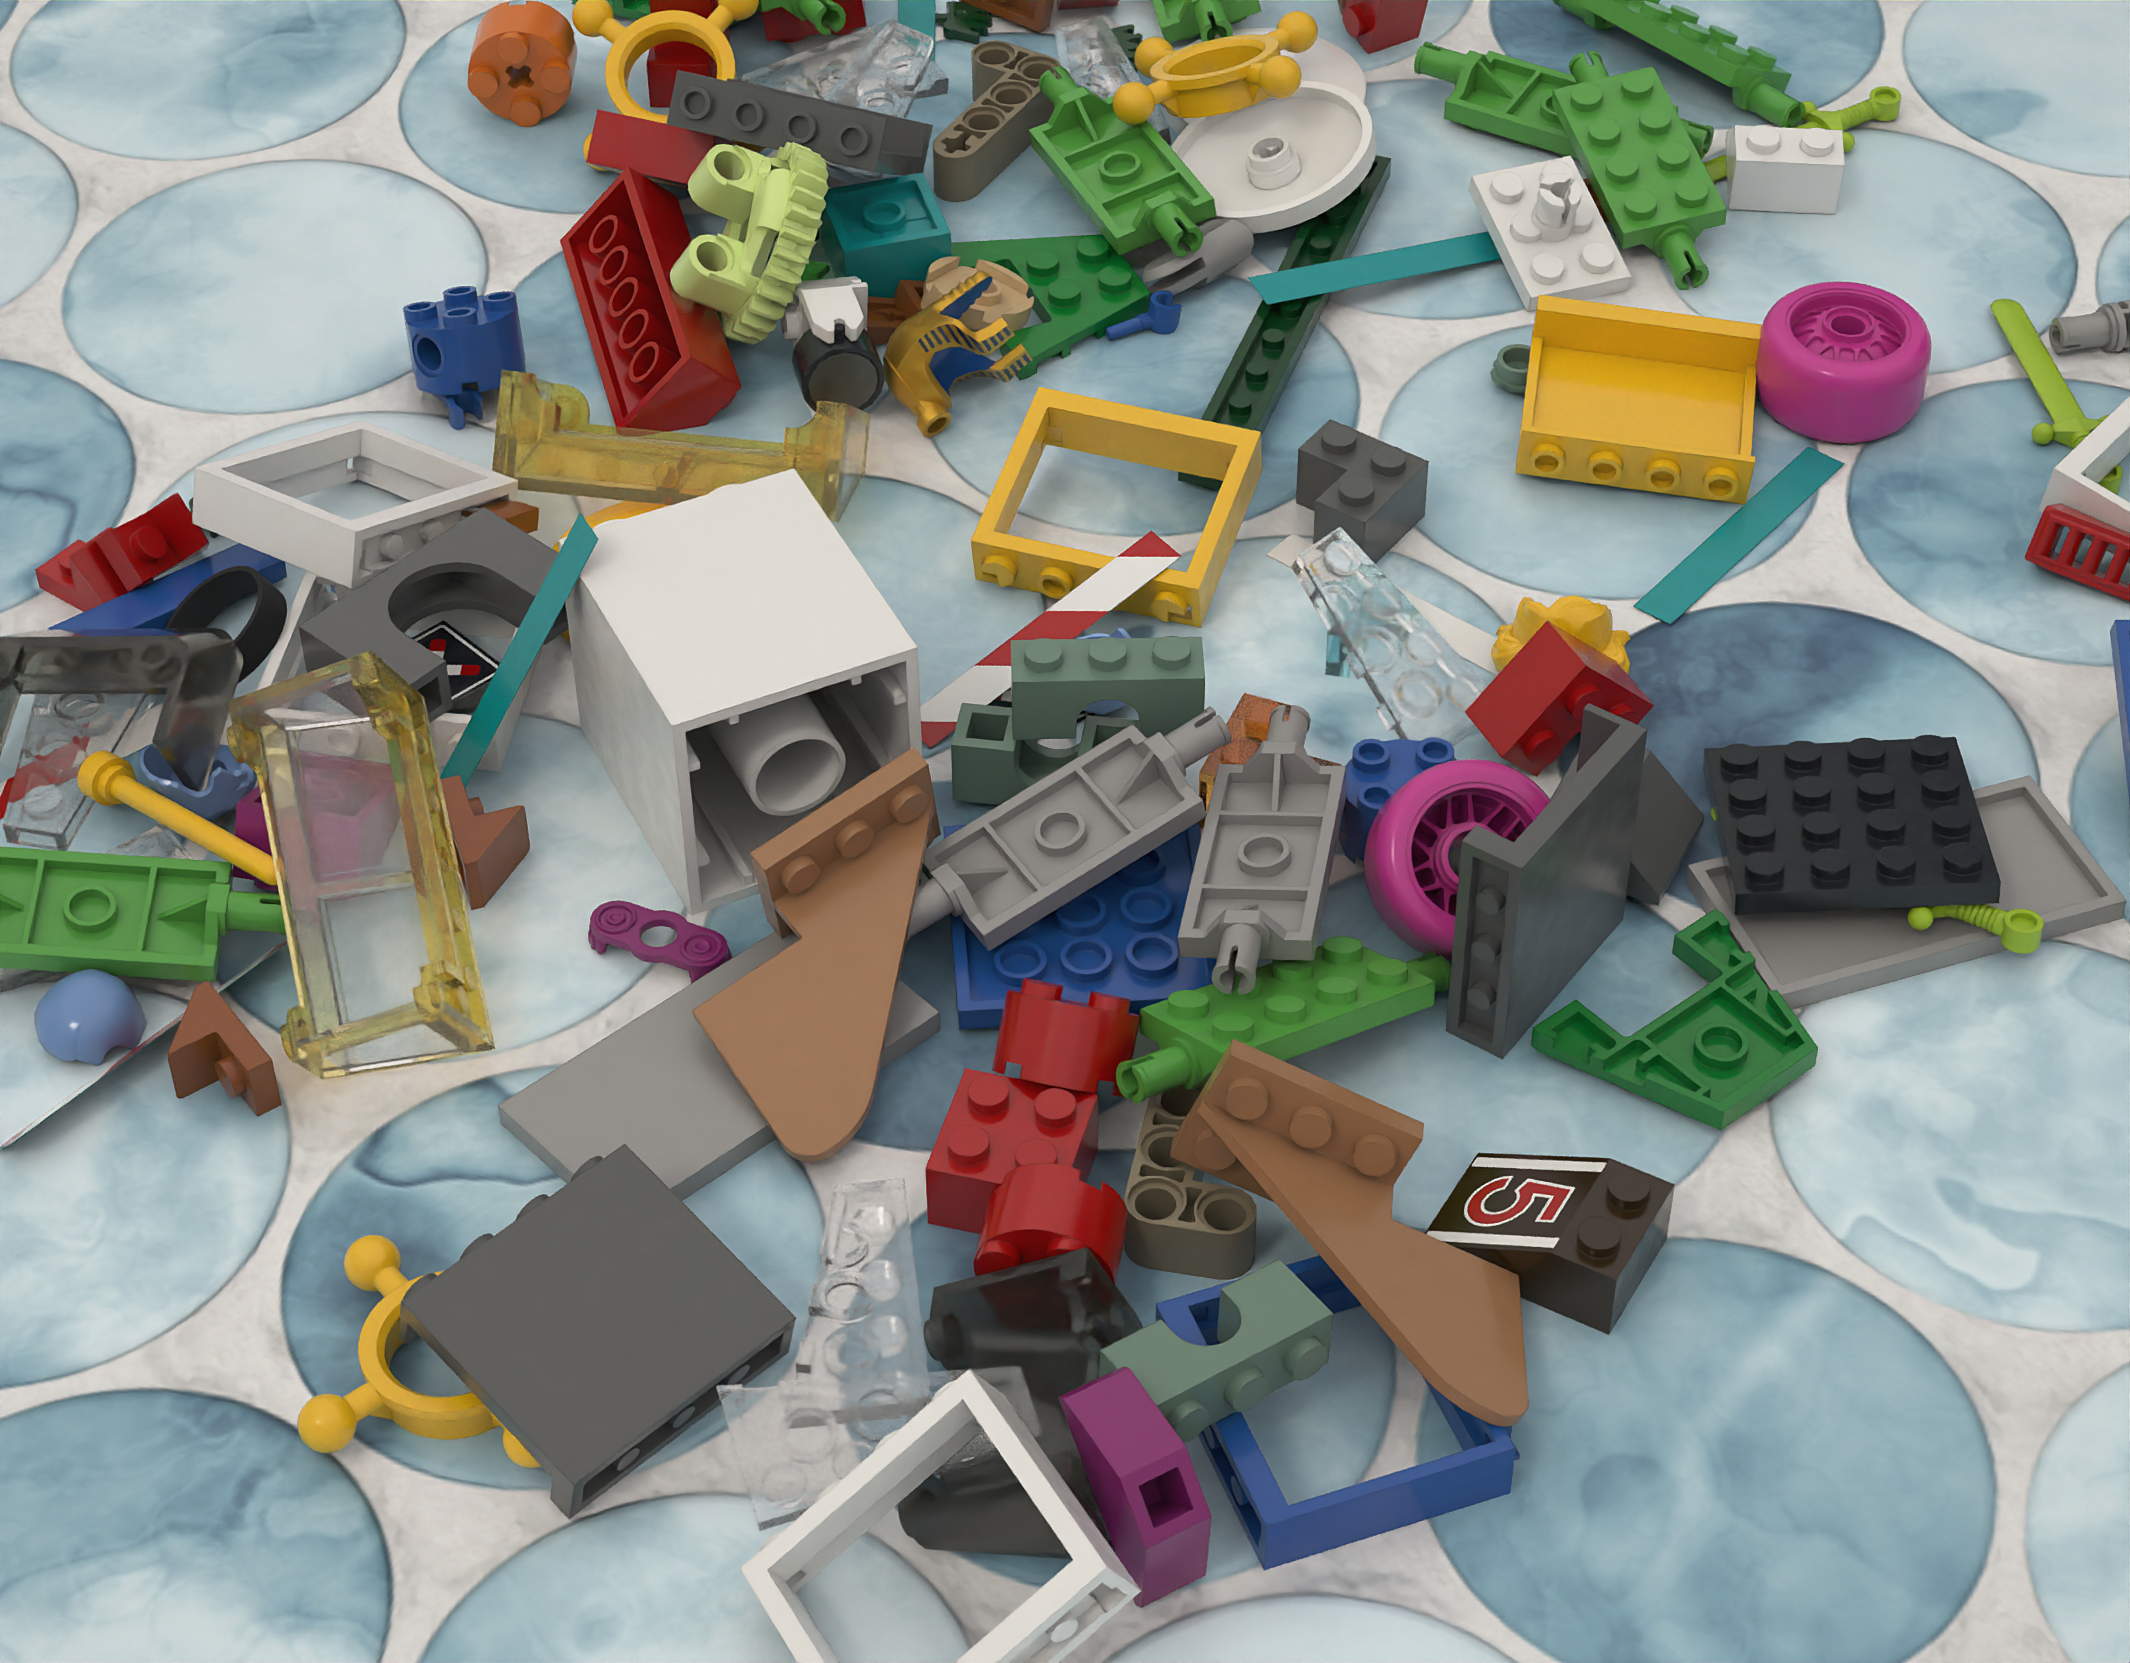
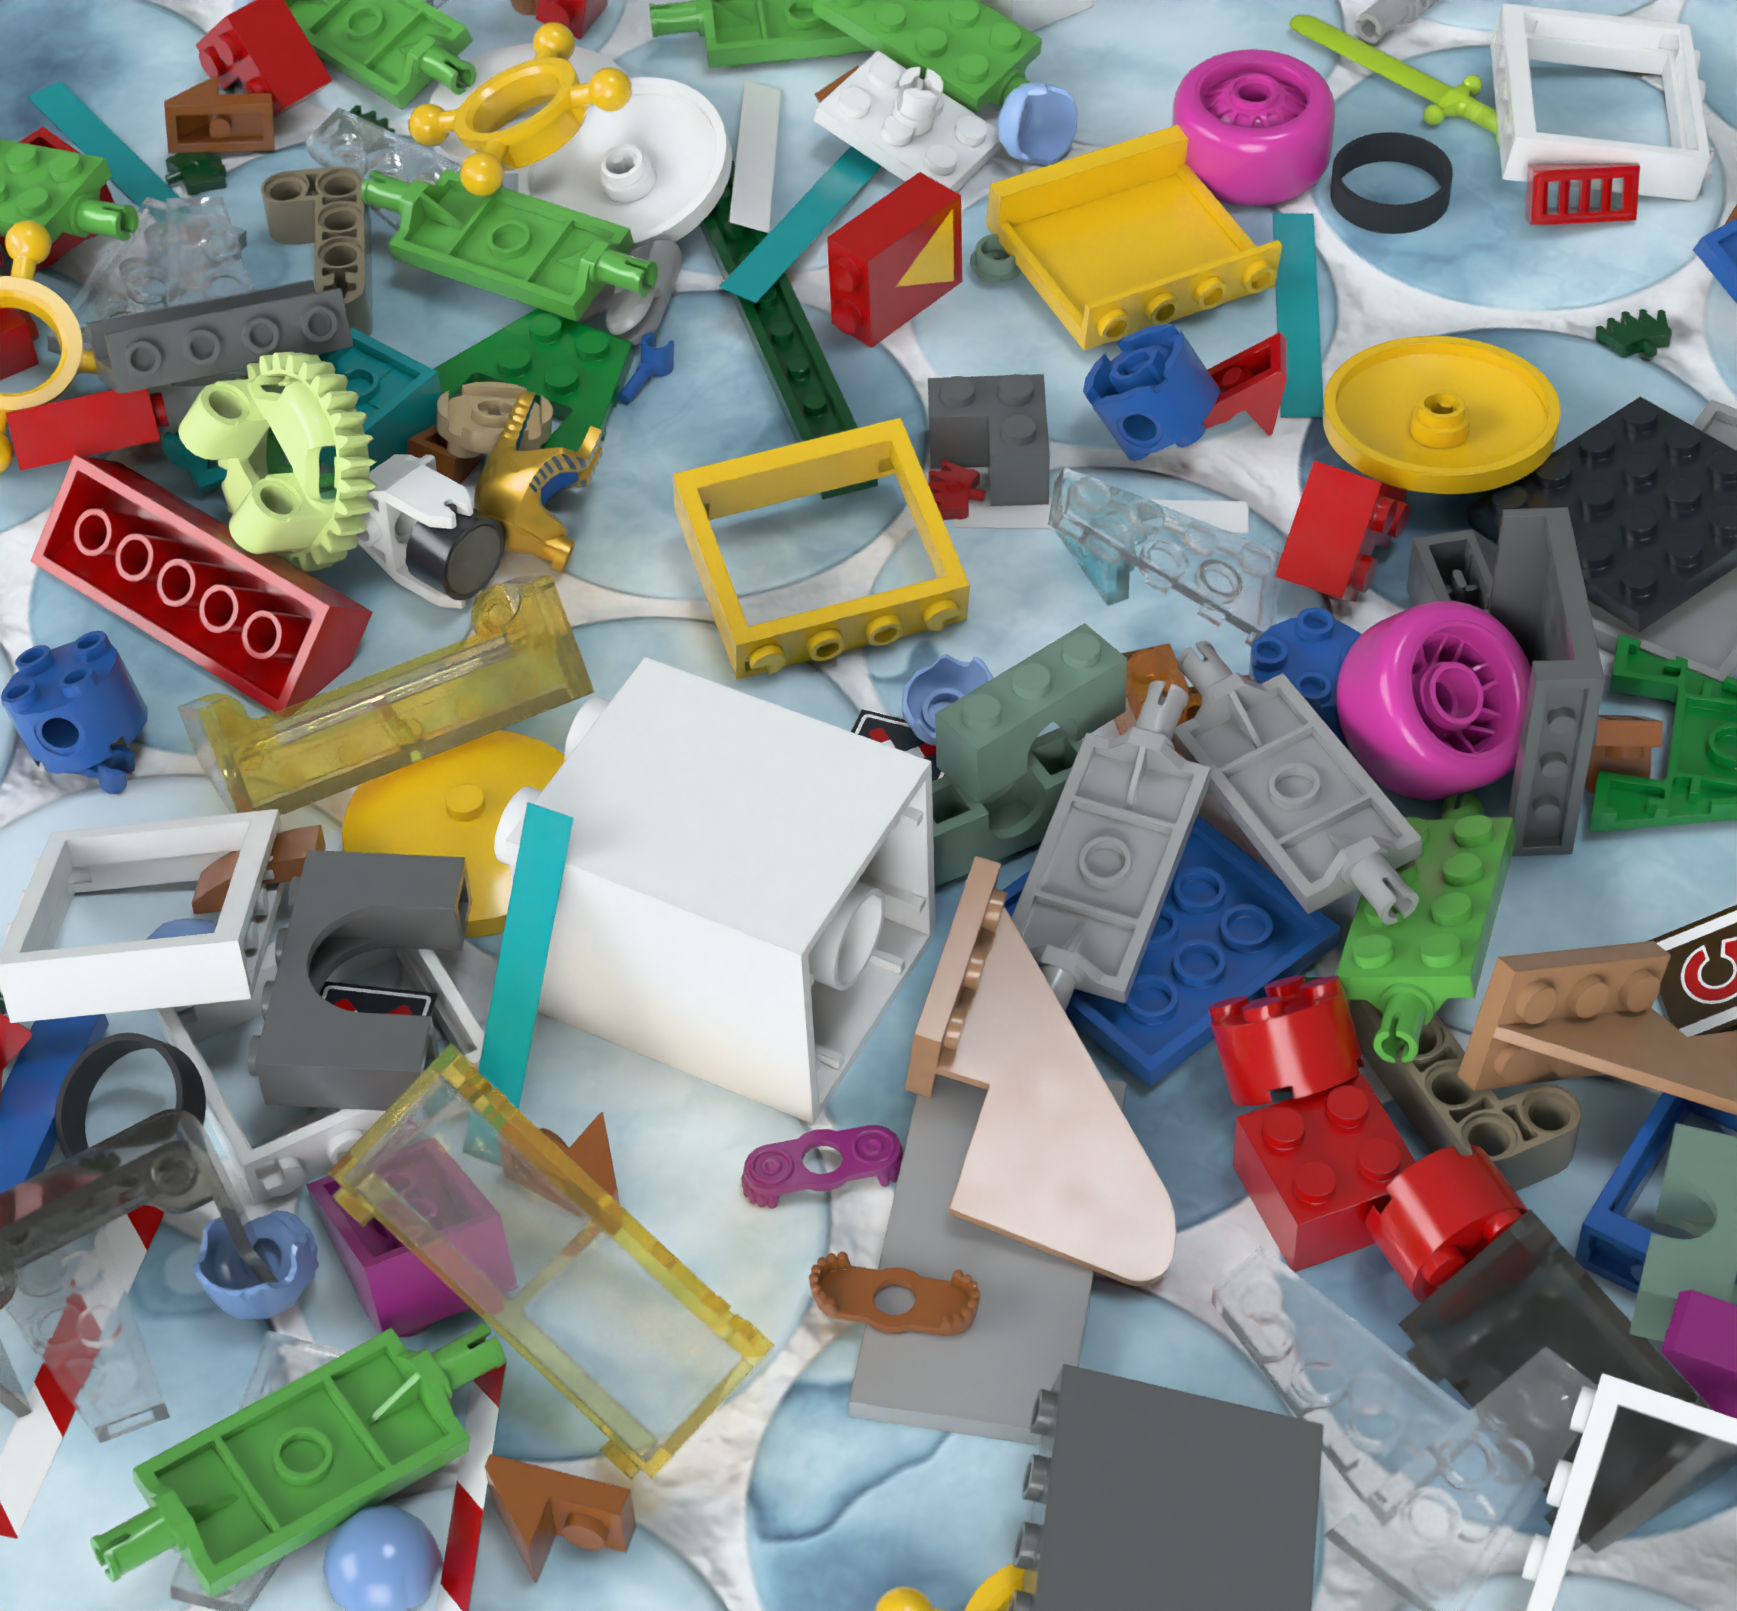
camera: 35 degrees left, 5 degrees up
yellow piece [77,750,287,885] -> none
white sticker [920,531,1182,749] -> none
yellow hair [1491,595,1631,675] -> none
none -> white sticker [729,79,782,233]
none -> dark orange piece [809,1252,980,1335]
none -> red brick [827,172,962,348]
none -> red piece [927,460,986,520]
none -> light blue hair [998,82,1078,166]
none -> blue brick [1083,324,1220,461]
none -> red slope [1203,332,1287,436]
none -> yellow dish [1323,336,1561,494]
none -> black tyre [1330,132,1453,234]
none -> dark orange slope [1585,715,1663,793]
none -> dark green piece [1595,309,1672,358]

